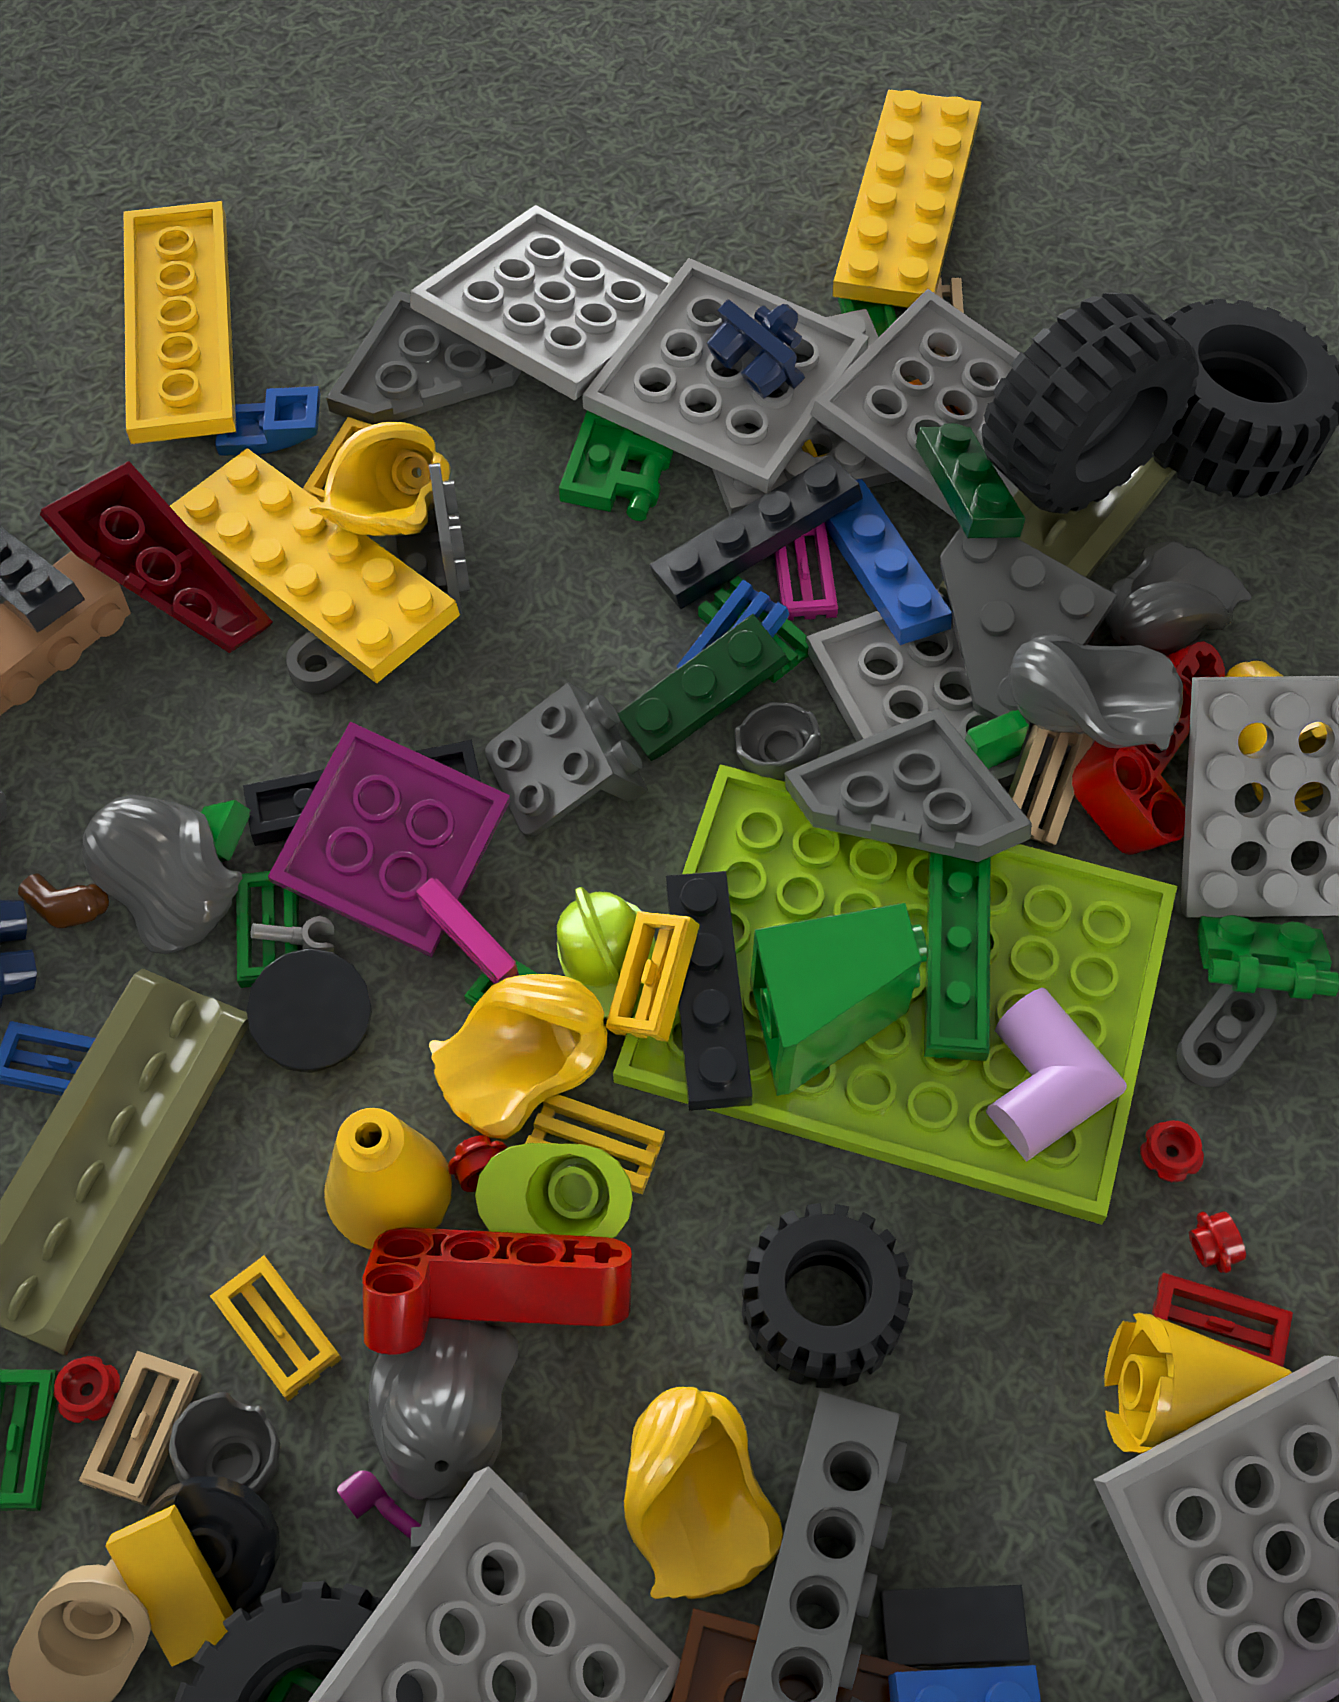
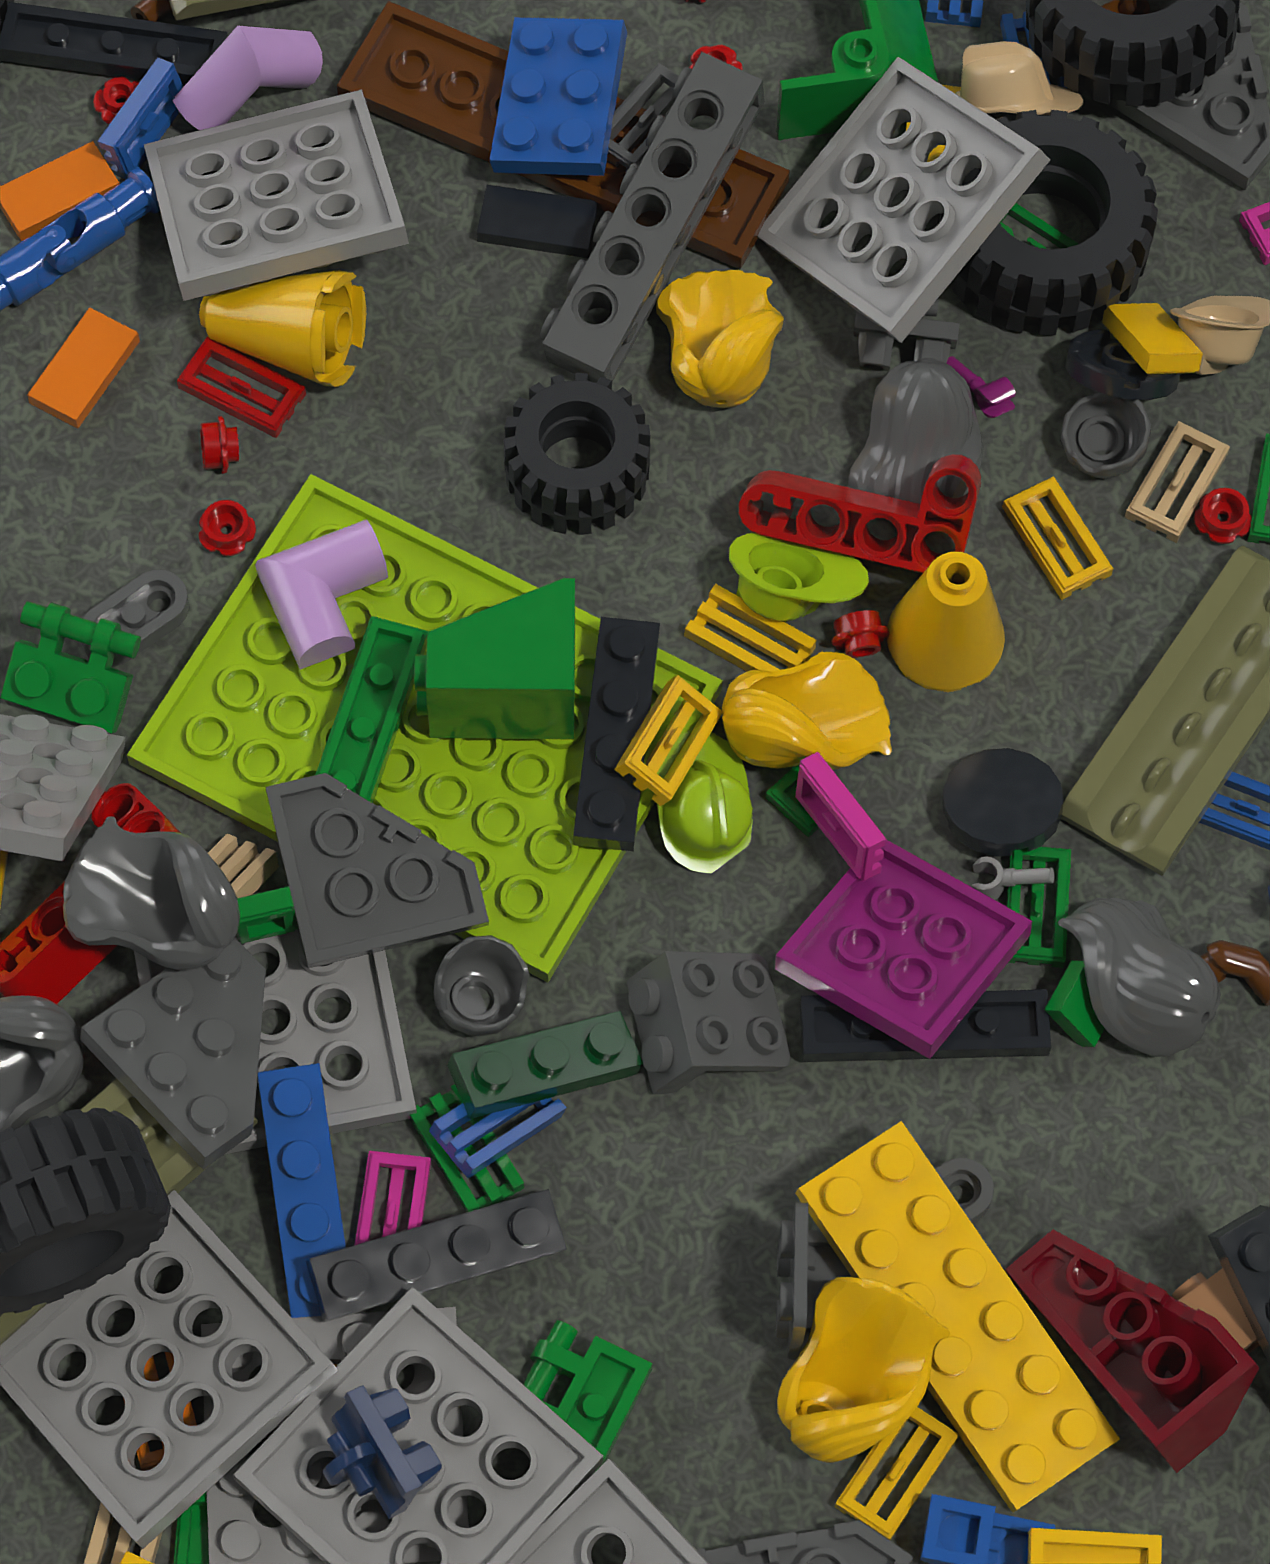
camera: 170 degrees left, 5 degrees up
dark green plate [915,423,1026,538] -> none

